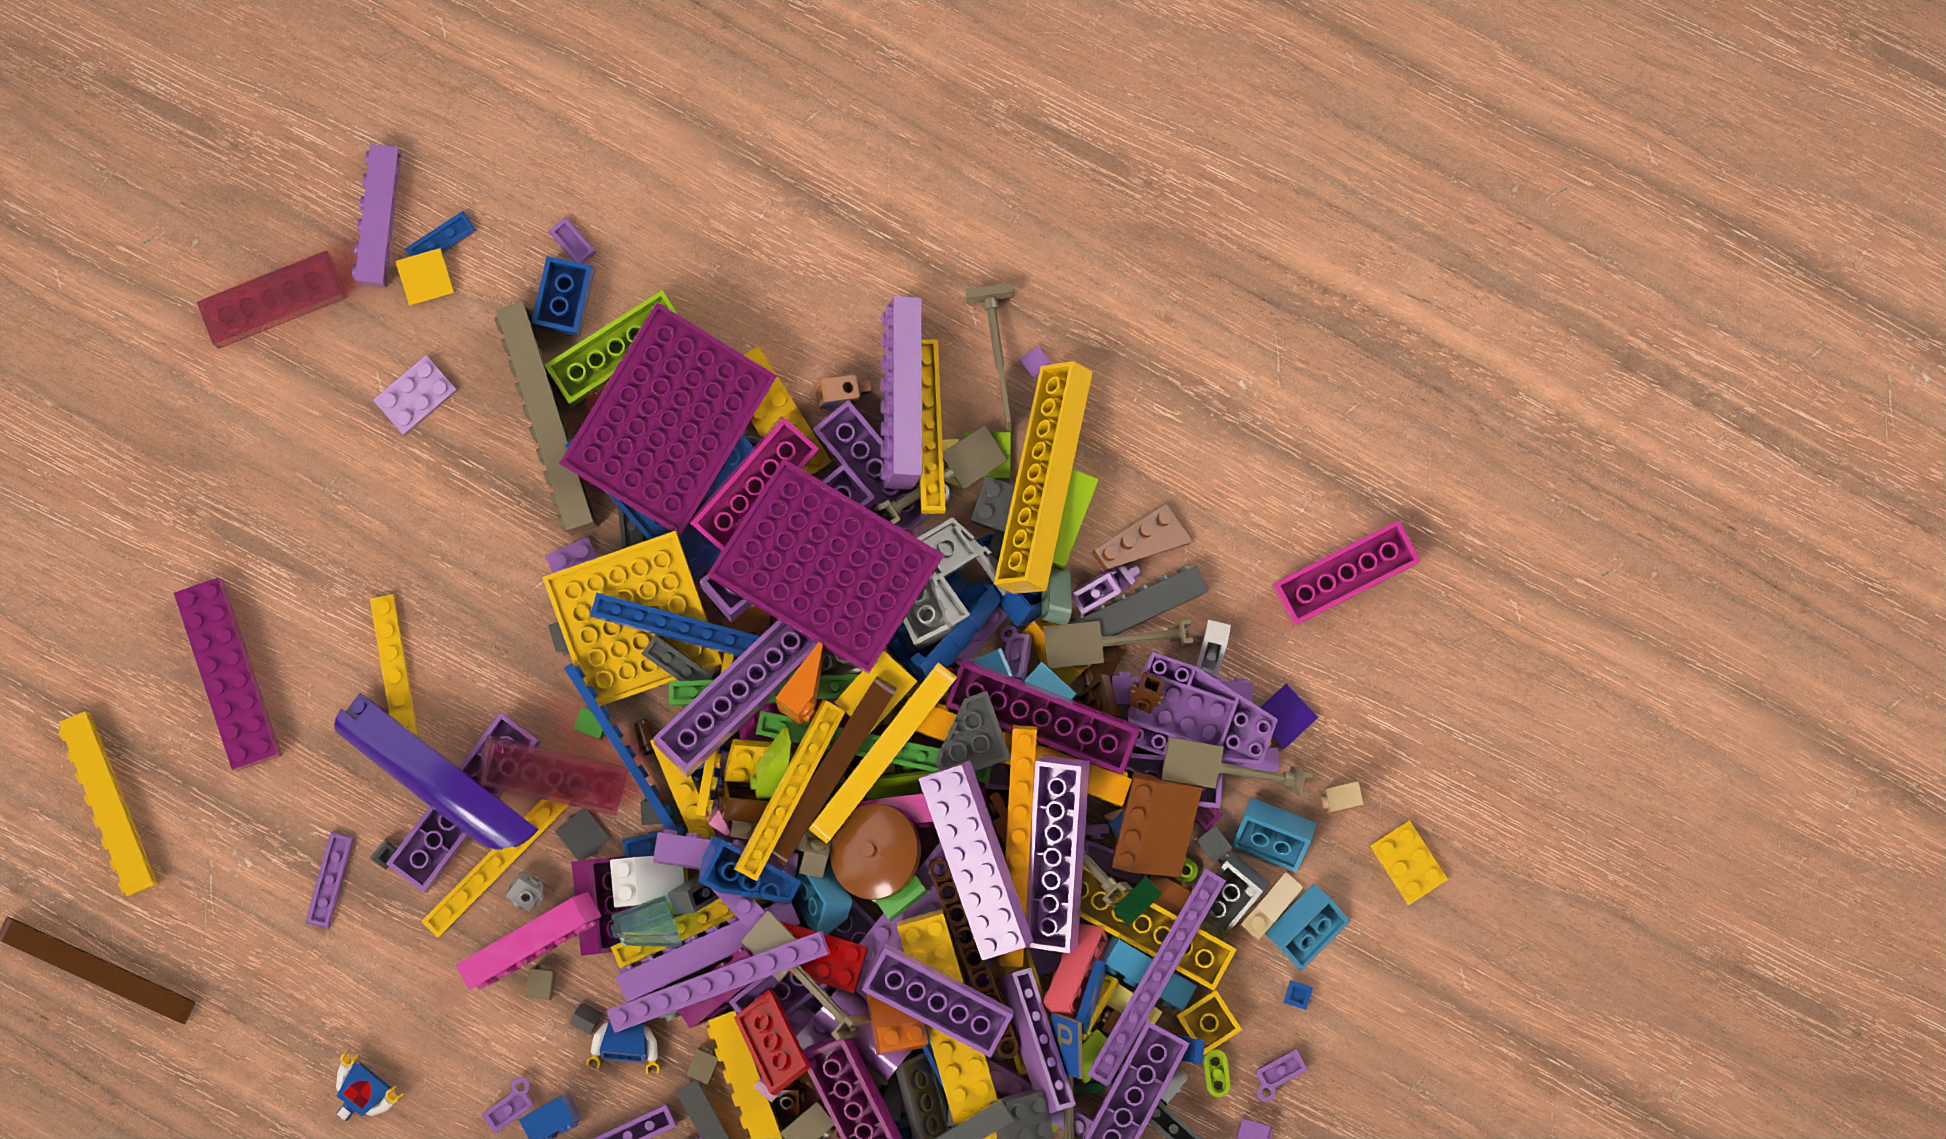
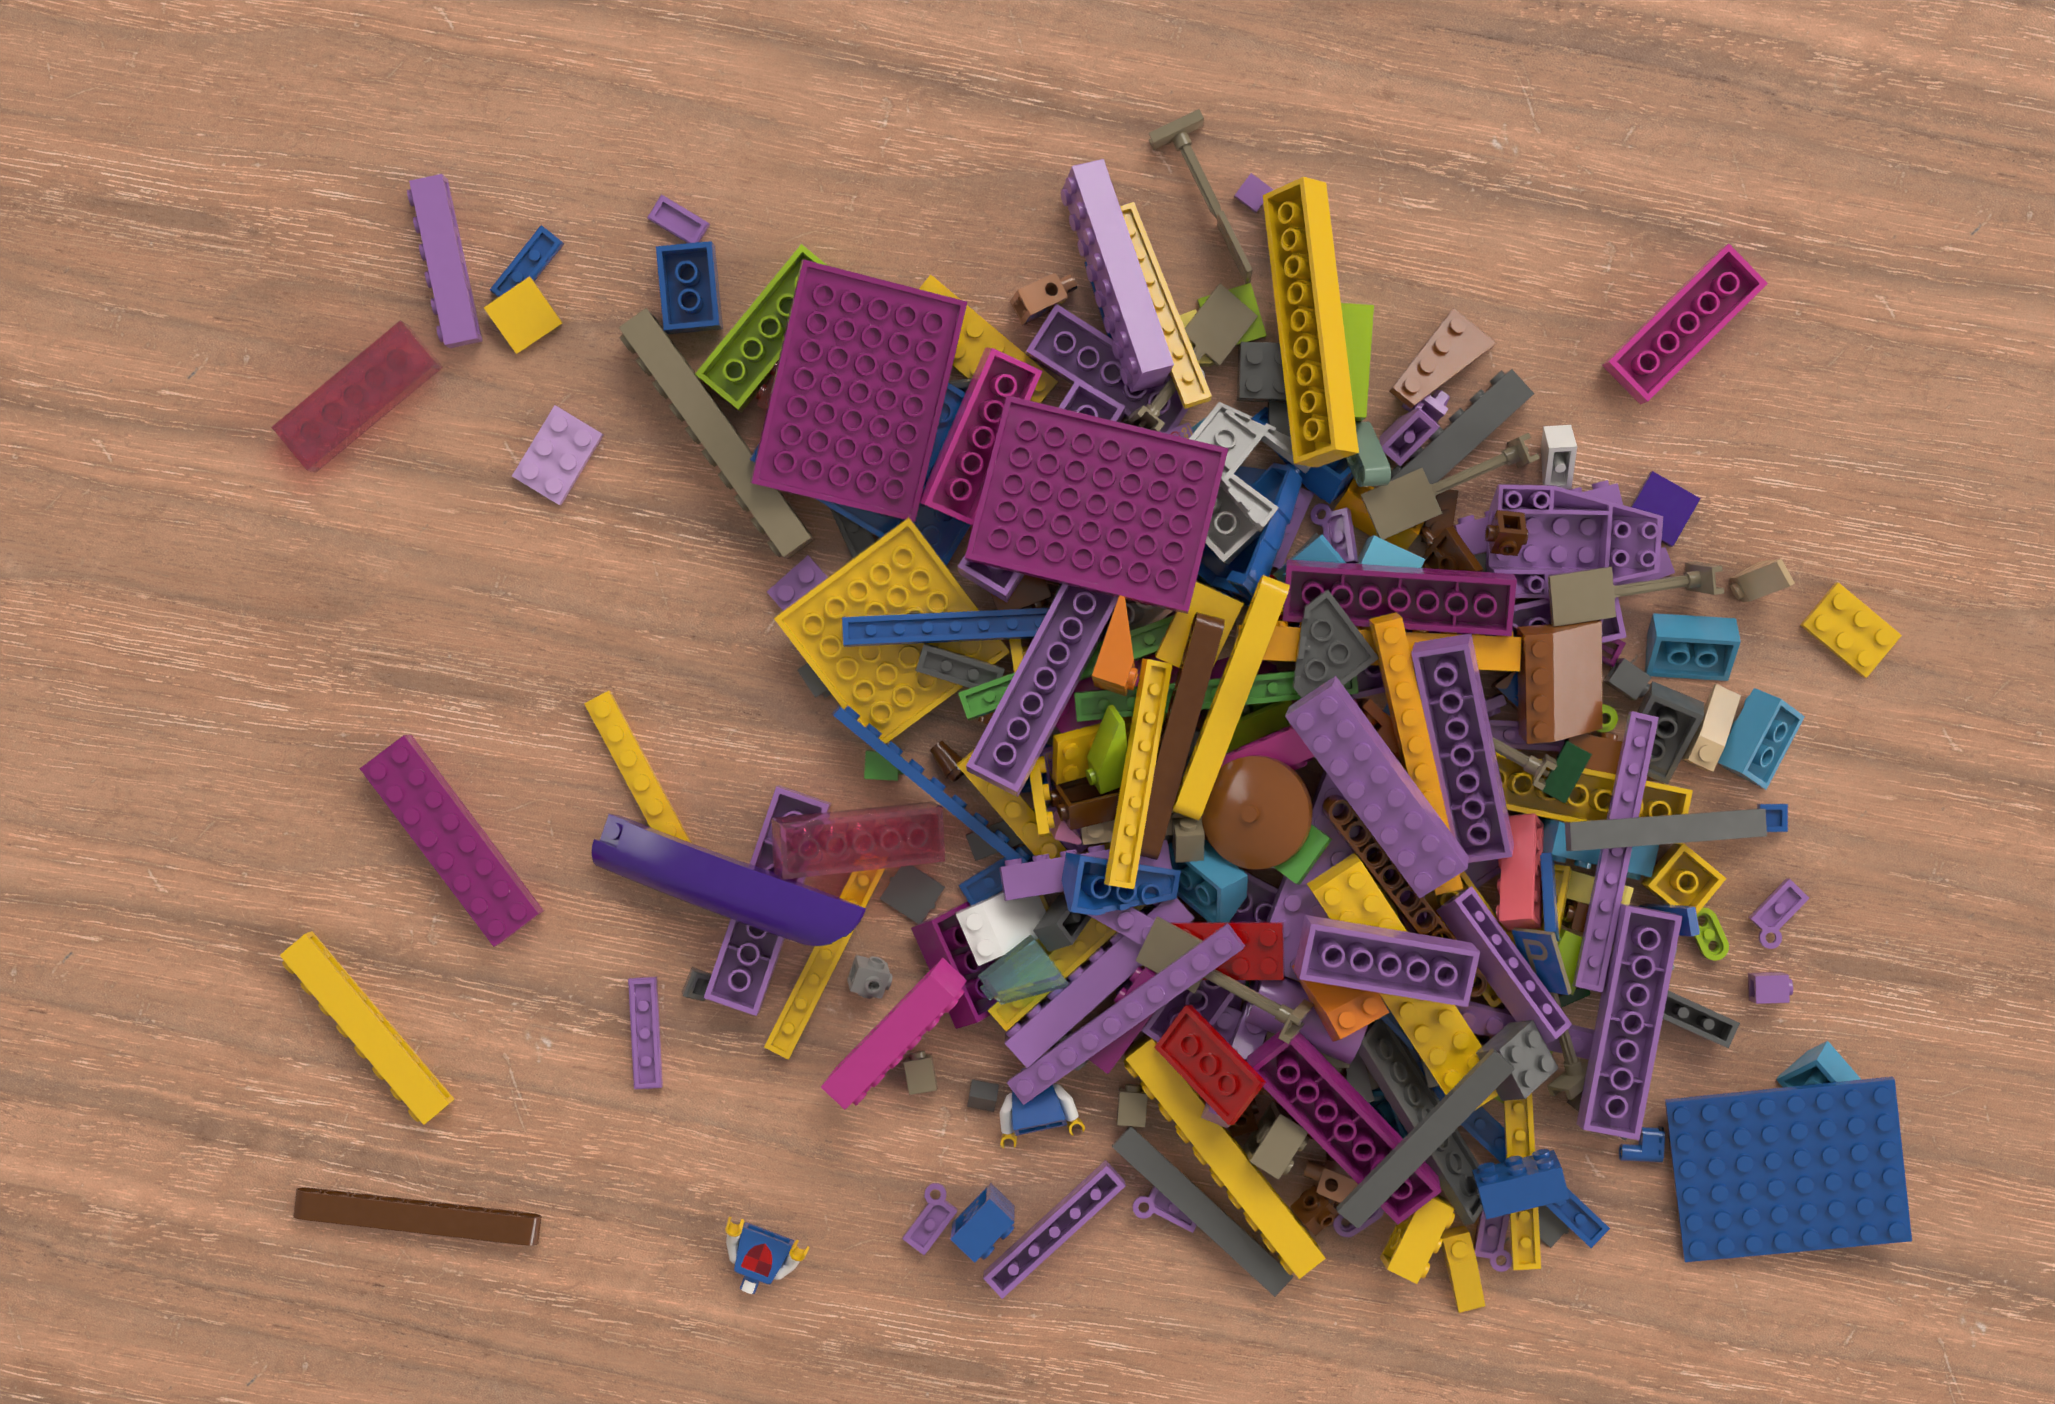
camera: 20 degrees left, 5 degrees up
none -> dark grey tile [1565,809,1767,851]

